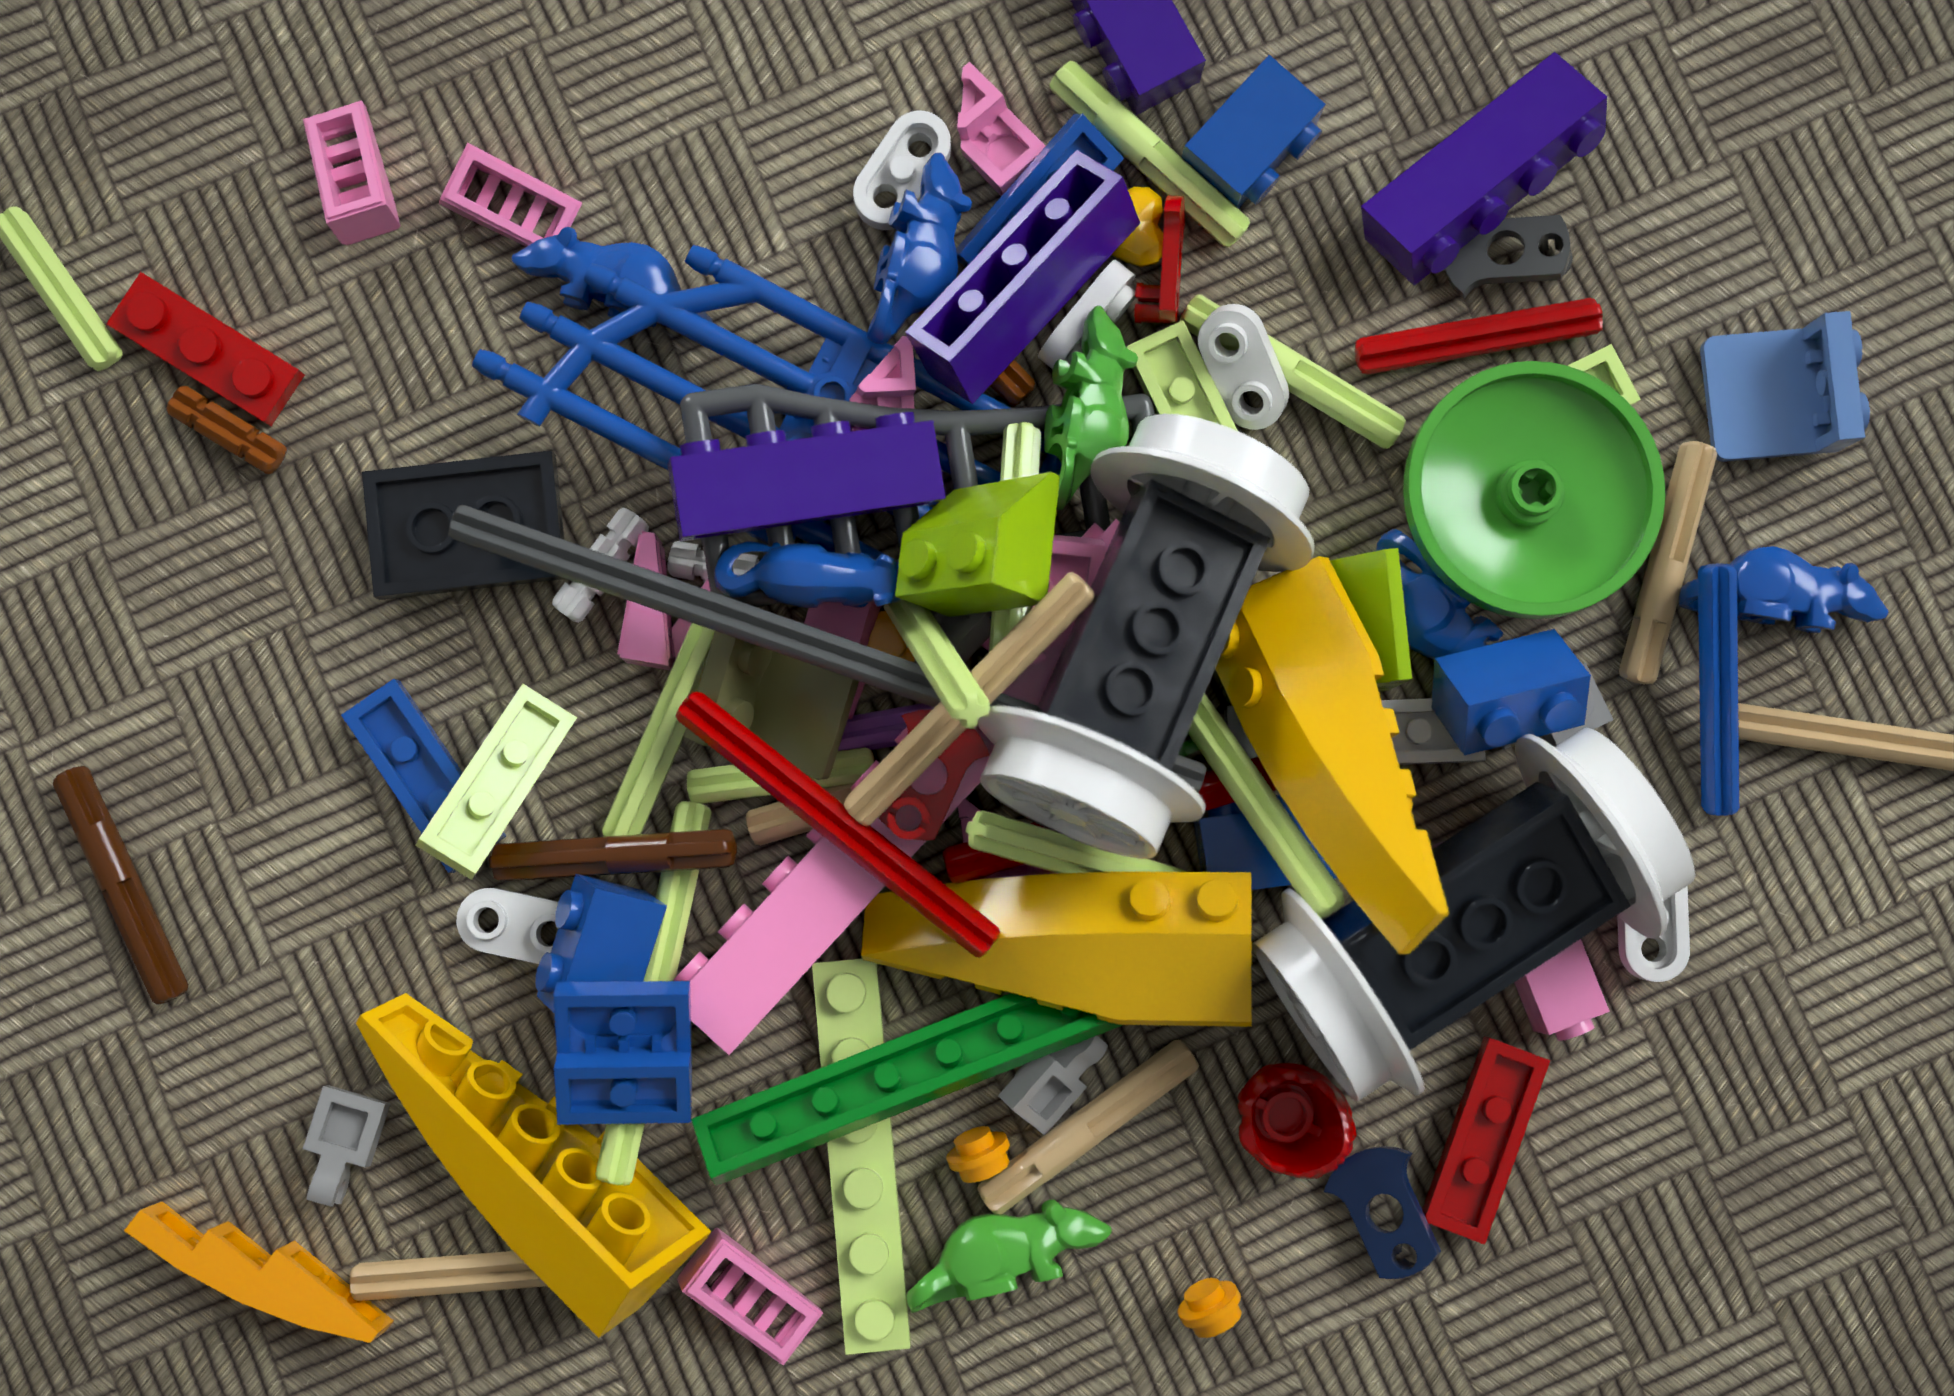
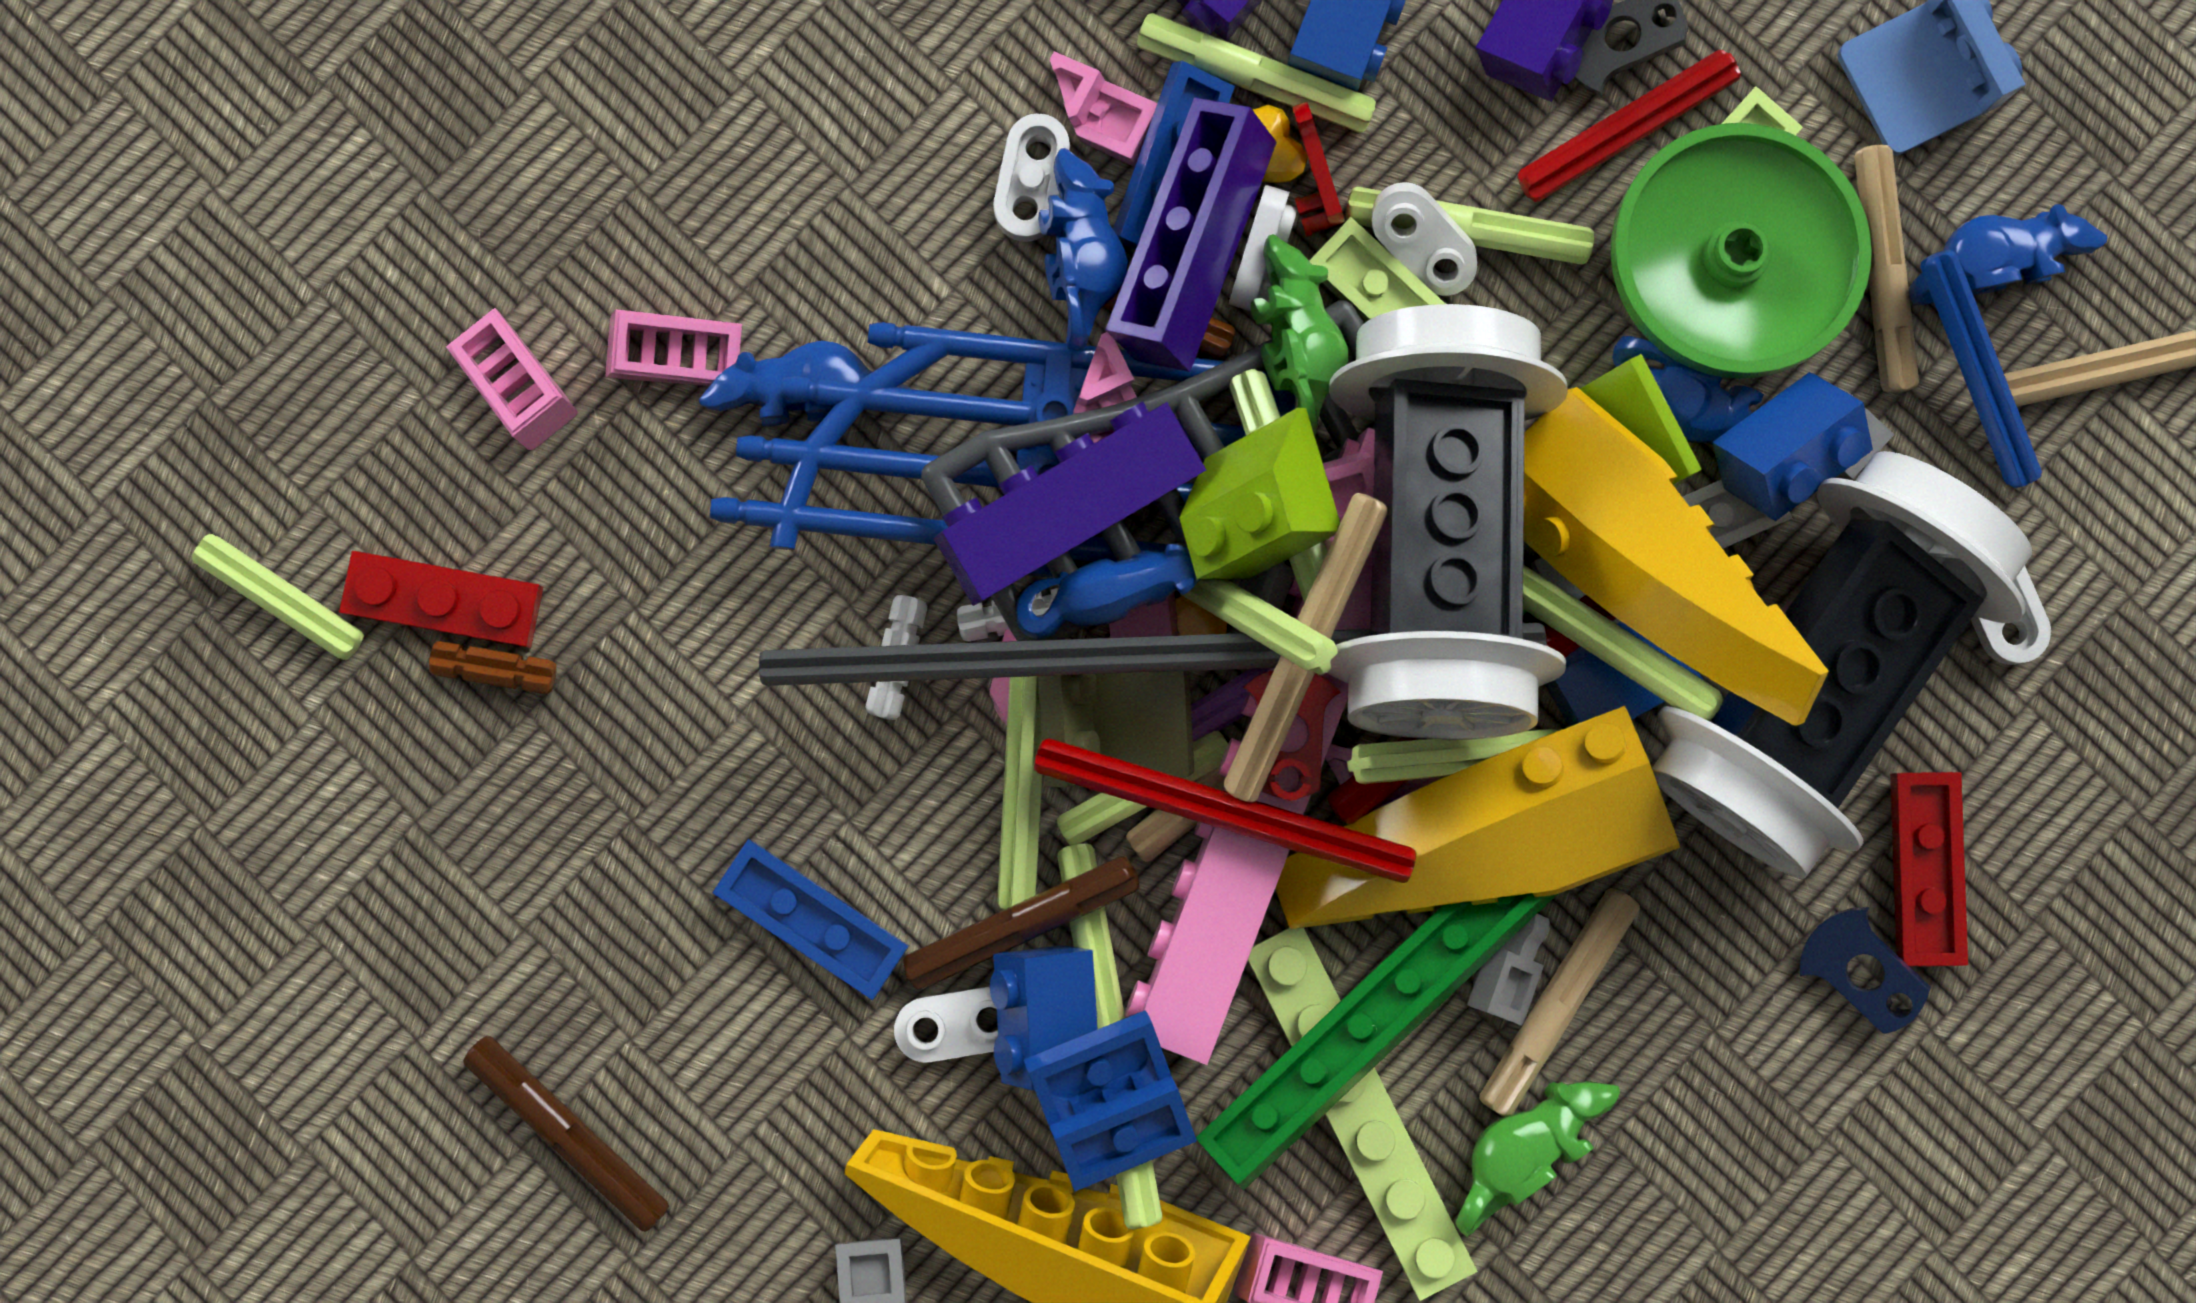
camera: 20 degrees left, 0 degrees up
black plate [362,450,566,600] -> none
yellowish green plate [415,684,577,880] -> none
bright pink slope [617,531,675,671] -> none
light orange plate [946,1126,1010,1183] -> none
light orange plate [1177,1278,1242,1338] -> none
red hair [1237,1063,1356,1179] -> none
bright pink brick [1514,939,1610,1041] -> none

